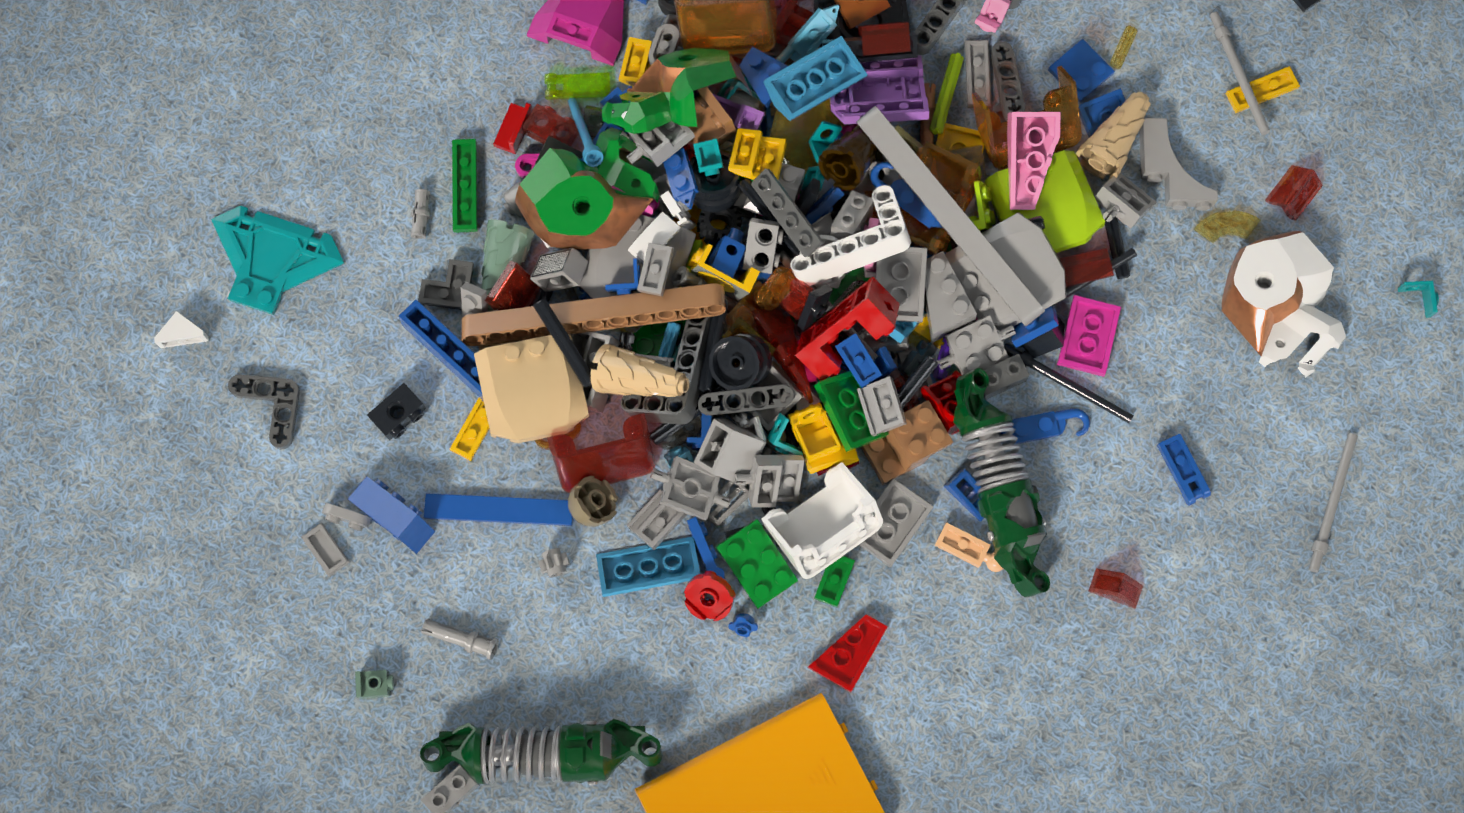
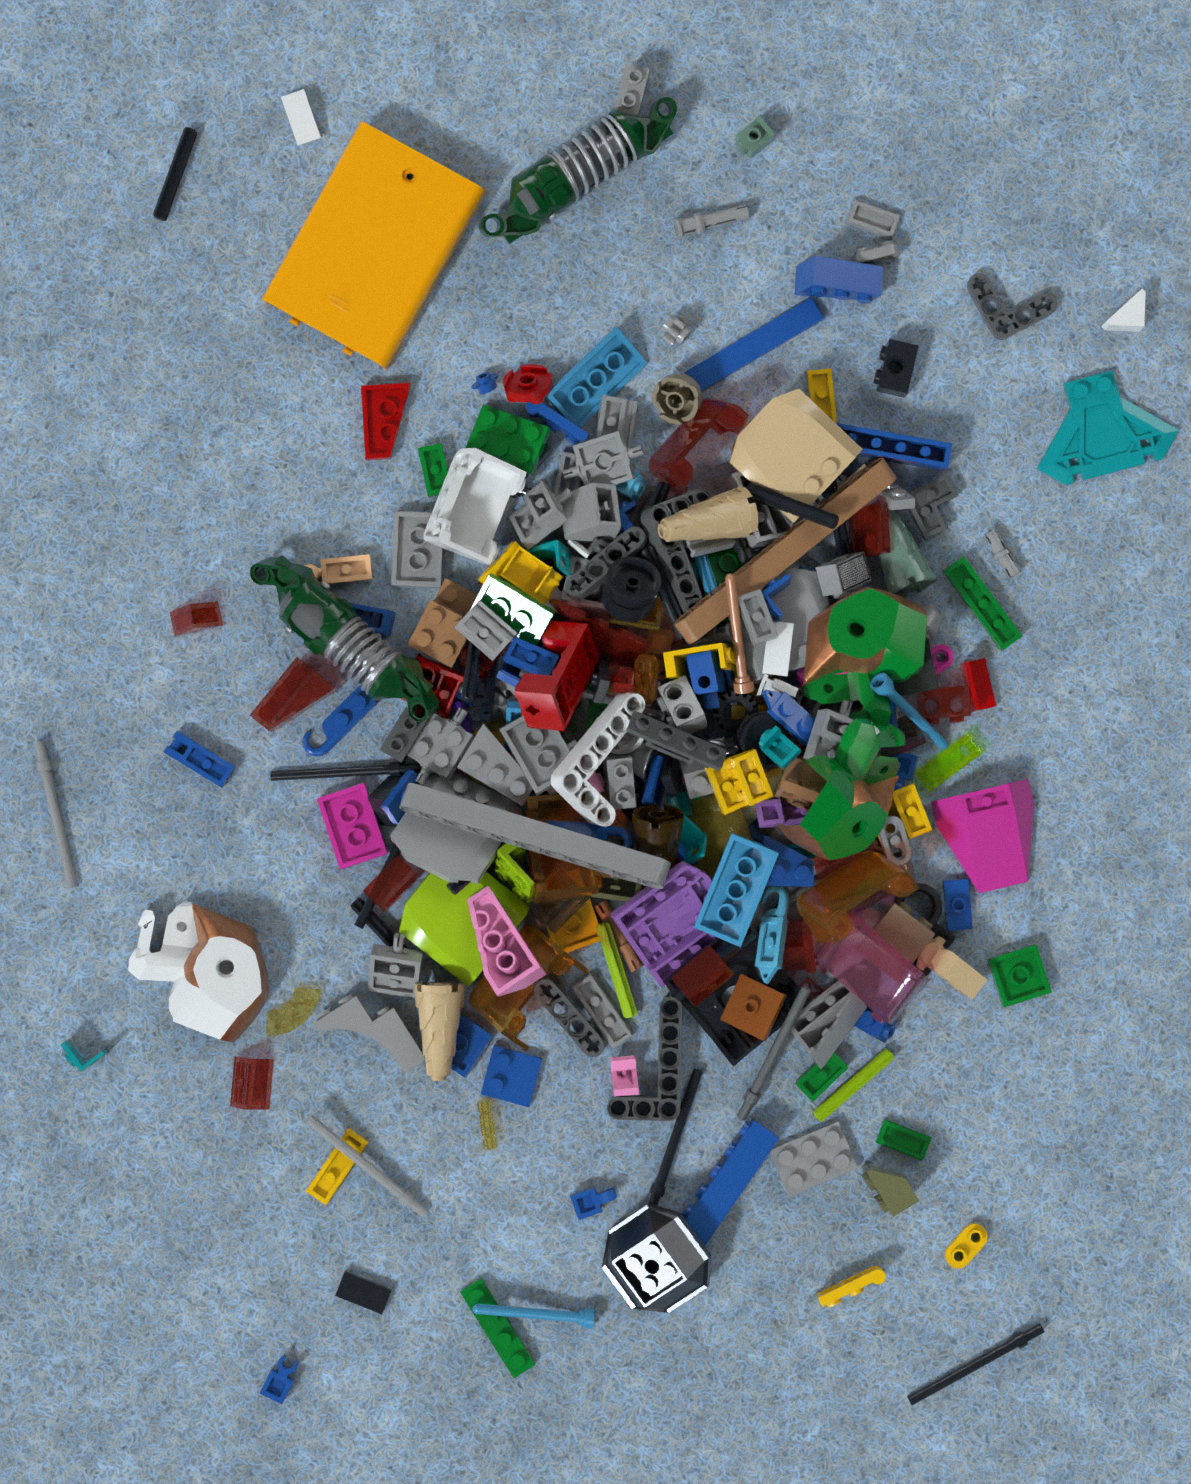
camera: 150 degrees right, 10 degrees up
none -> clear red wedge [250,657,338,733]
none -> nougat piece [725,573,754,694]

